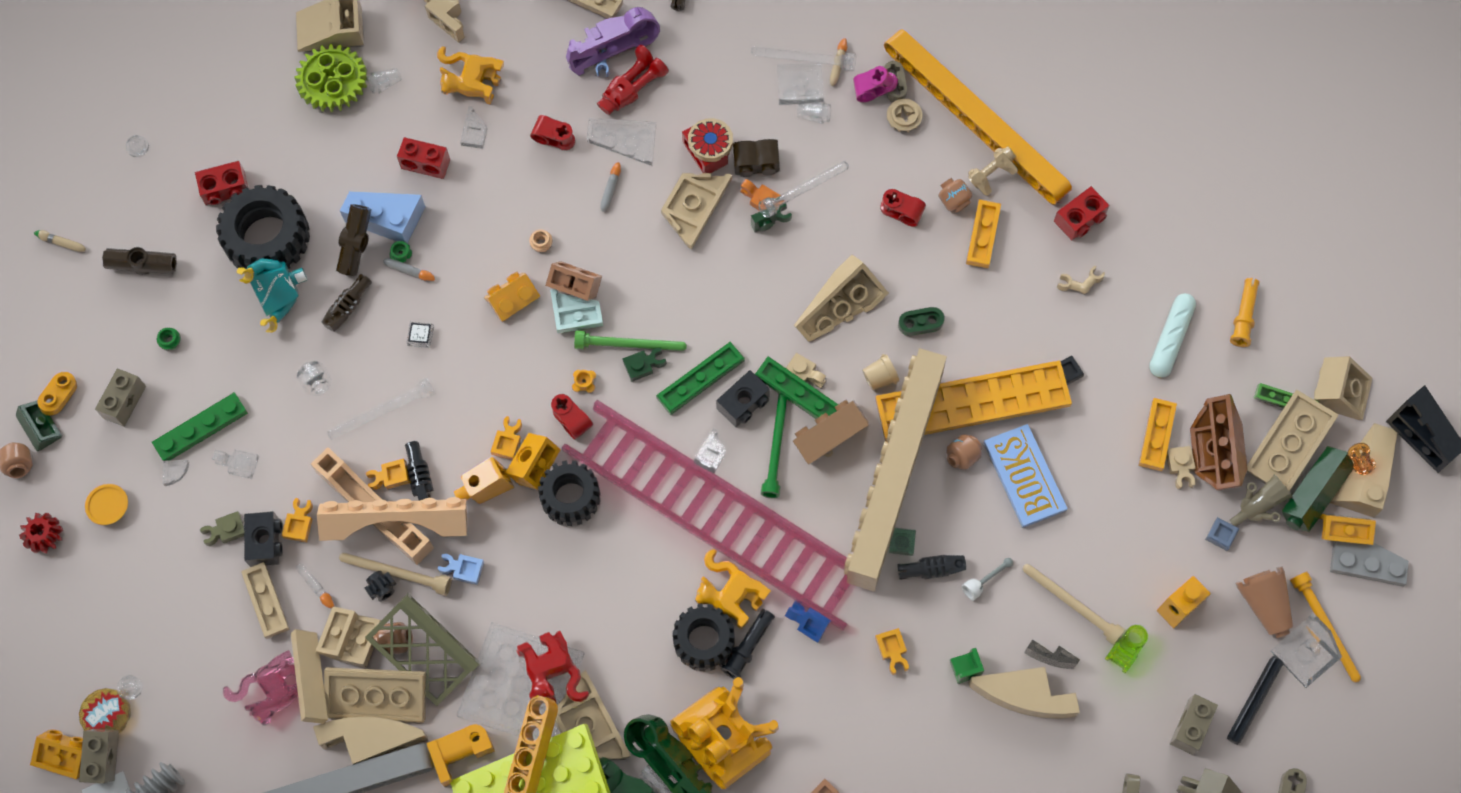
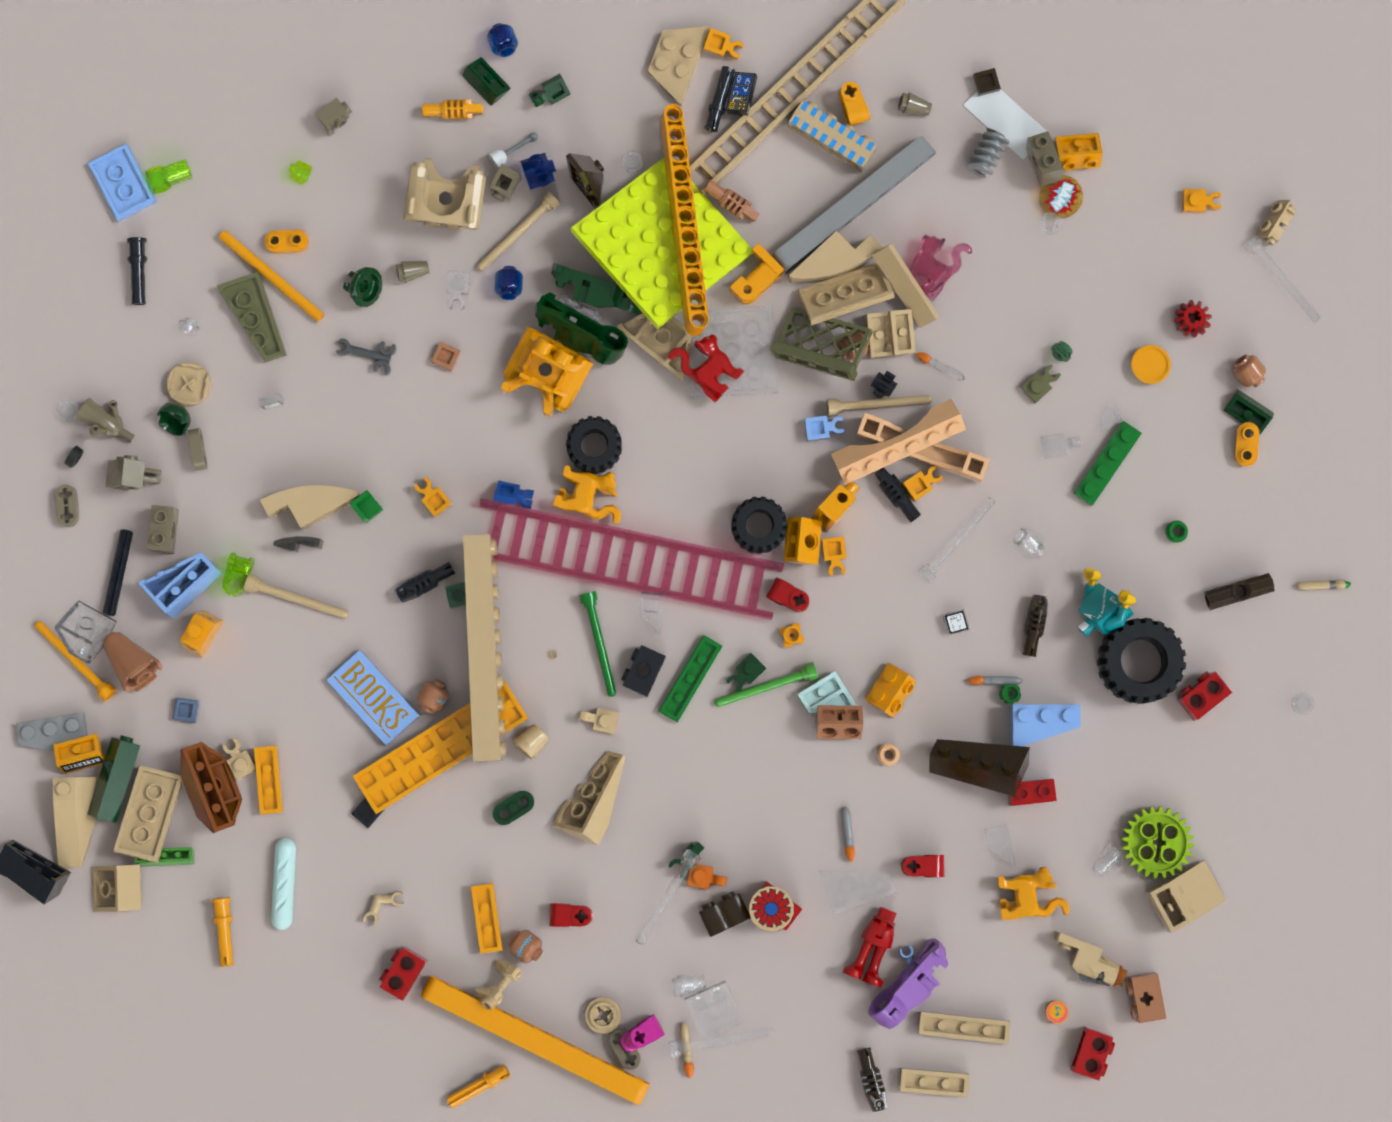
camera: 155 degrees right, 15 degrees up
dark tan brick [95,368,146,427] -> none
tan plate [241,562,290,639] -> none
black brick [244,511,283,567] -> none
light orange plate [281,498,313,542] -> none
dark brown piece [336,204,372,276] -> none
tan wing [661,173,732,249] -> none
black pin [721,609,775,679] -> none
green tile [755,356,838,419] -> none
medium nougat wedge [793,399,869,465] -> none
hinge [961,558,1013,601] -> none
dark tan piece [1229,474,1293,527] -> none
clear orange bush [1348,443,1376,475] -> none
none -> light blue wedge [138,552,223,619]
none -> light orange axle [447,1064,511,1108]
none -> dark brown wedge [929,739,1030,797]
none -> clear green plate [1051,341,1073,362]

